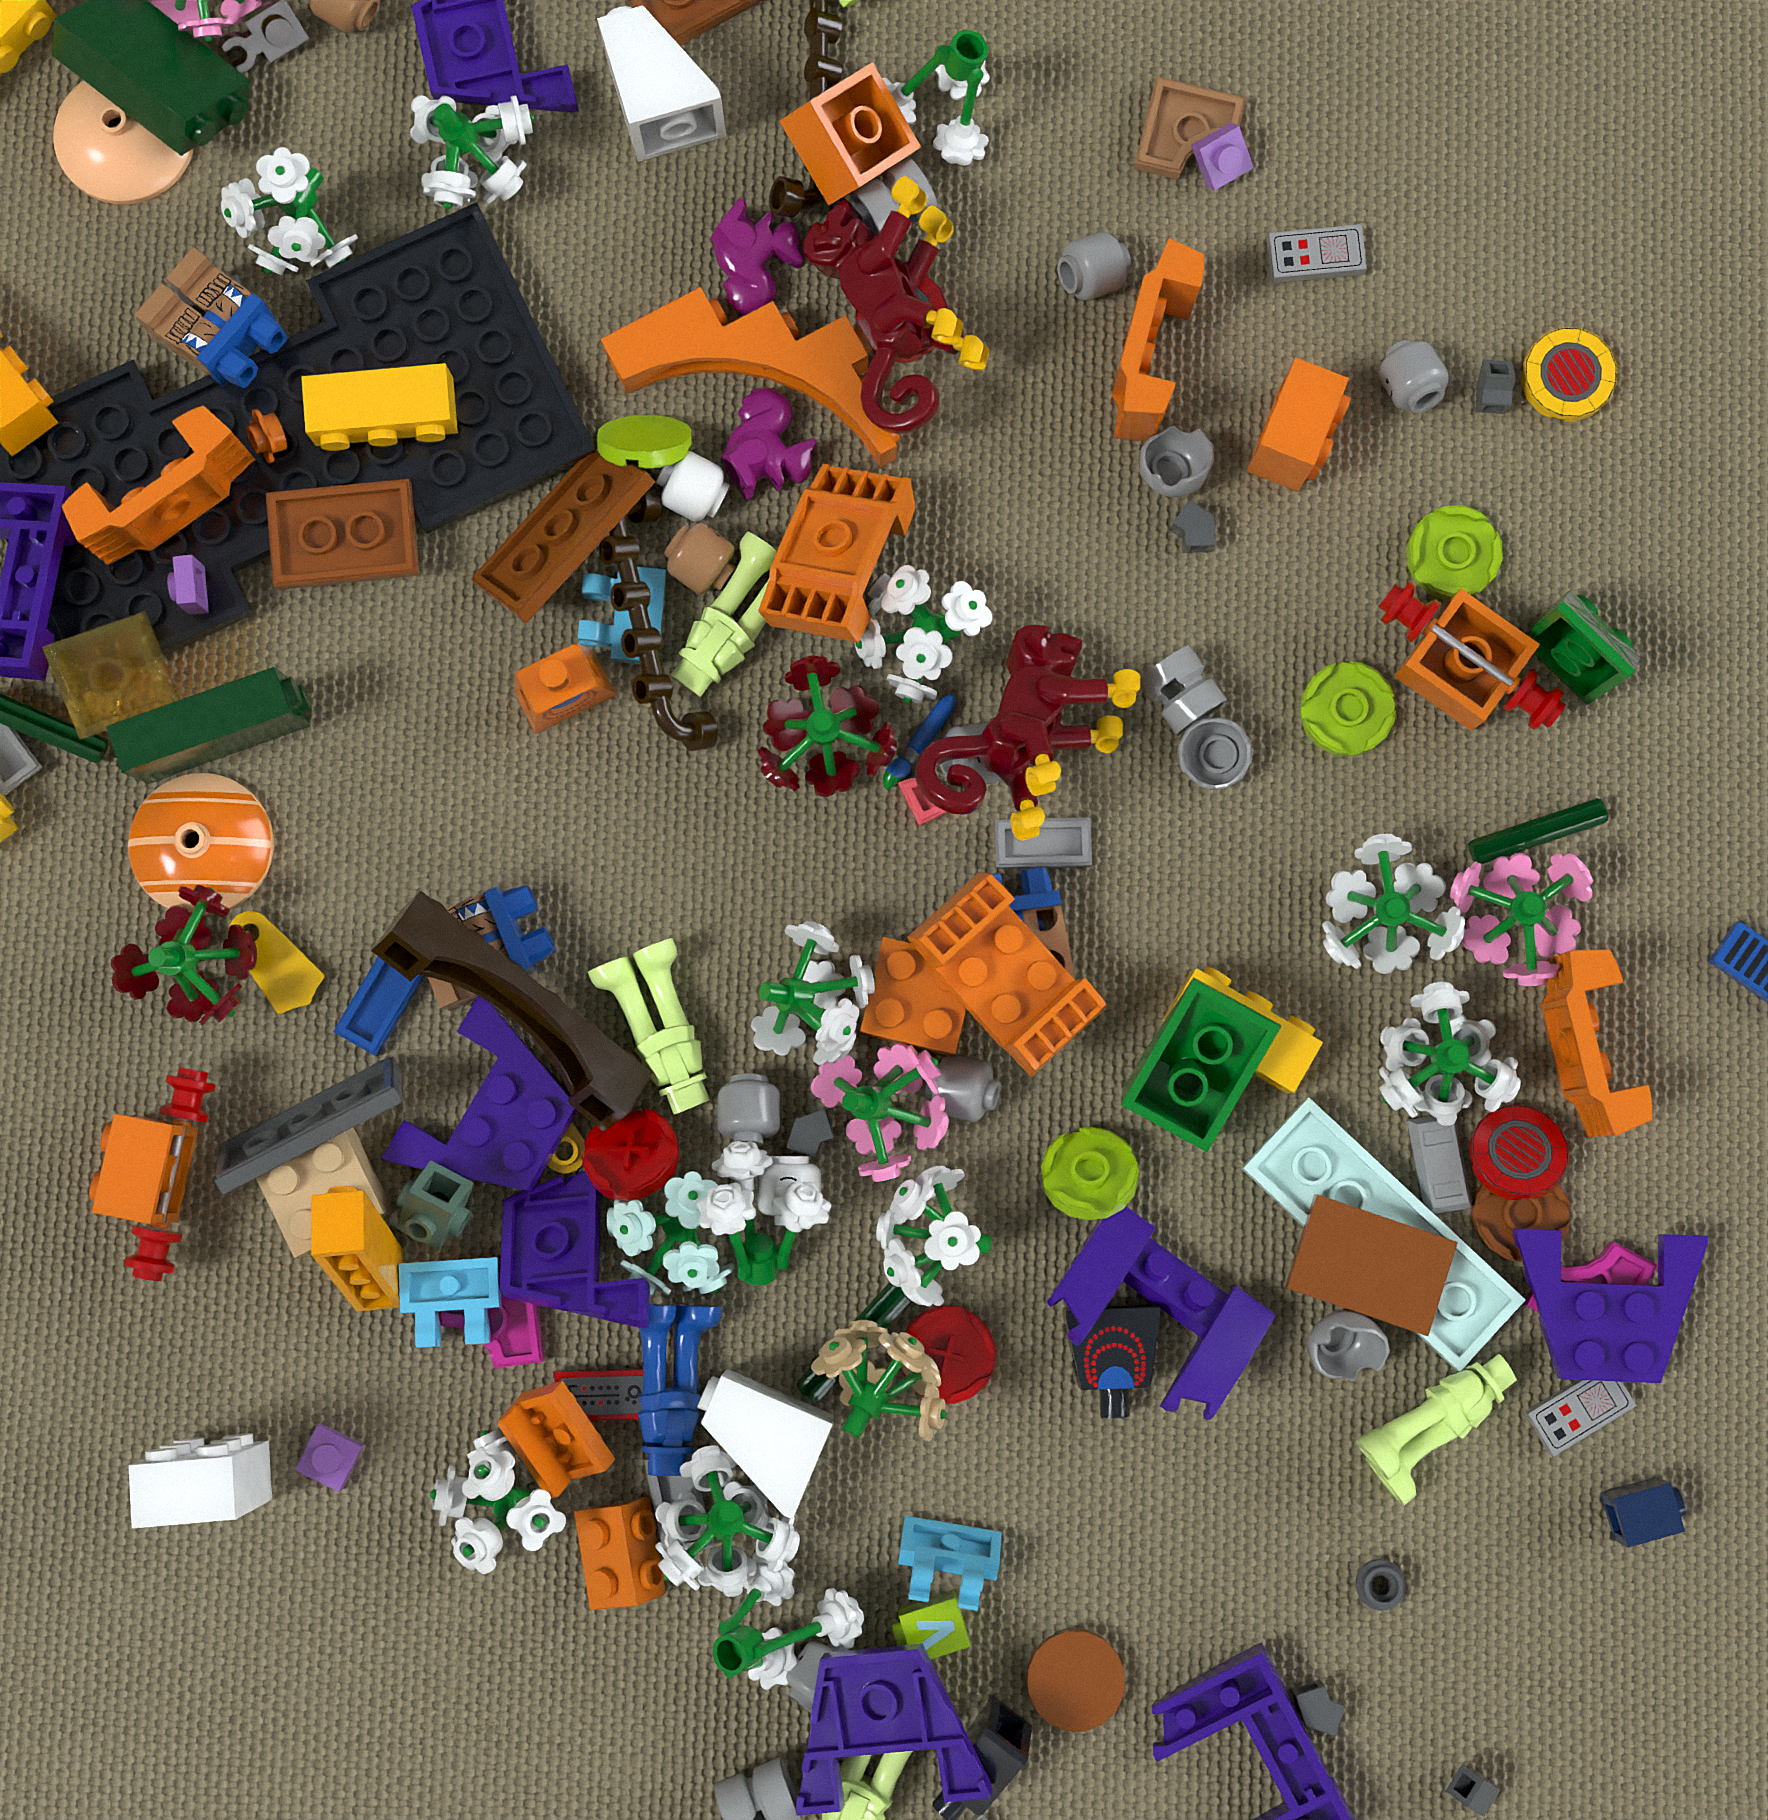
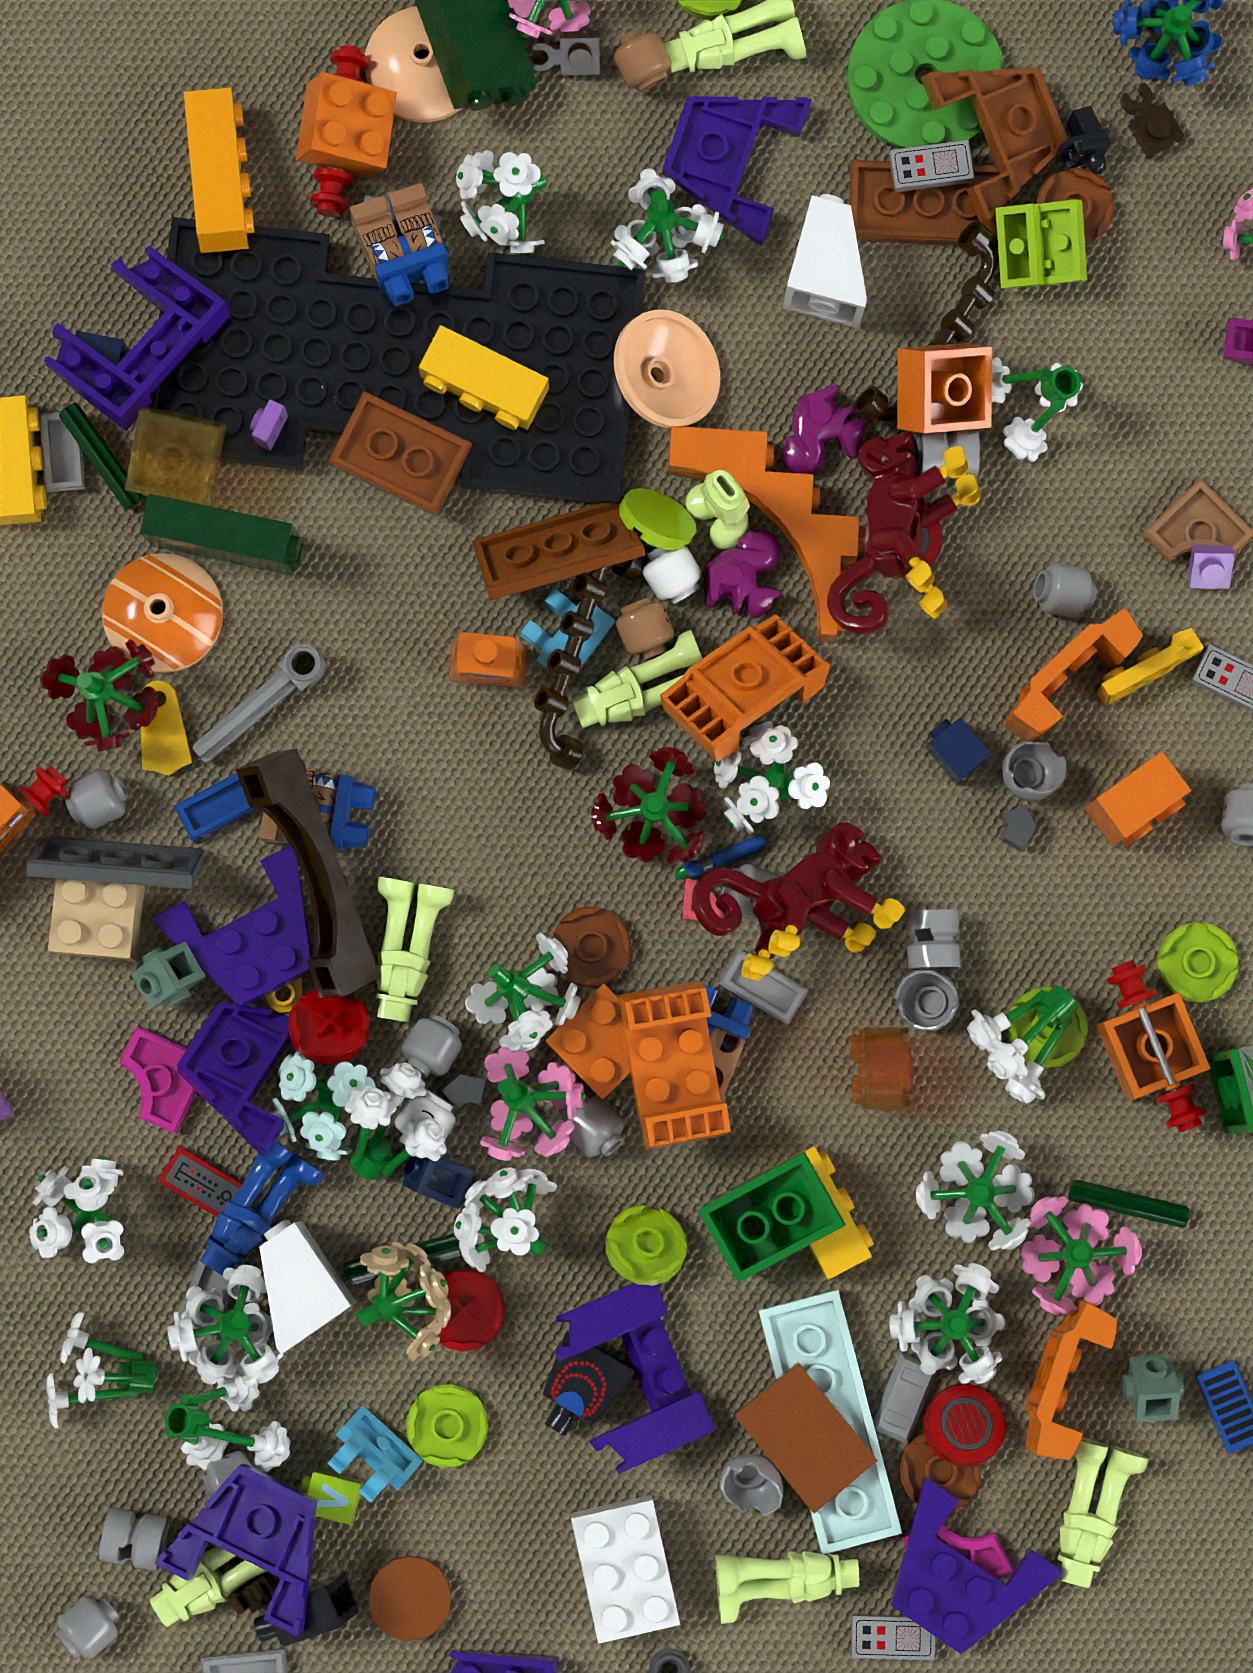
camera: 30 degrees right, 0 degrees up
orange plate [62,405,255,565] -> none
orange plate [246,409,287,463] -> none
light orange brick [311,1186,405,1312] -> none
medium azure plate [399,1257,502,1348] -> none
orange bracket [498,1380,615,1499] -> none
orange bracket [574,1497,665,1610] -> none
none -> plant [46,1312,156,1428]
none -> light grey head [65,770,129,829]
none -> light grey axle [193,644,326,763]
none -> dark brown plate [229,1572,277,1614]
none -> orange brick [296,45,397,217]
none -> dark blue bracket [403,1156,474,1209]
none -> lime tile [406,1383,488,1468]
none -> dark orange tile [552,906,632,987]
none -> white brick [571,1495,680,1644]
none -> light nougat dish [614,309,720,428]
none -> yellowish green piece [685,470,750,551]
none -> clear orange brick [851,1027,912,1110]
none -> dark blue brick [925,717,992,785]
none -> plant [967,985,1079,1104]
none -> yellowish green piece [1057,1437,1149,1588]
none -> yellow hinge [1097,628,1204,706]
none -> sand green brick [1122,1354,1184,1423]

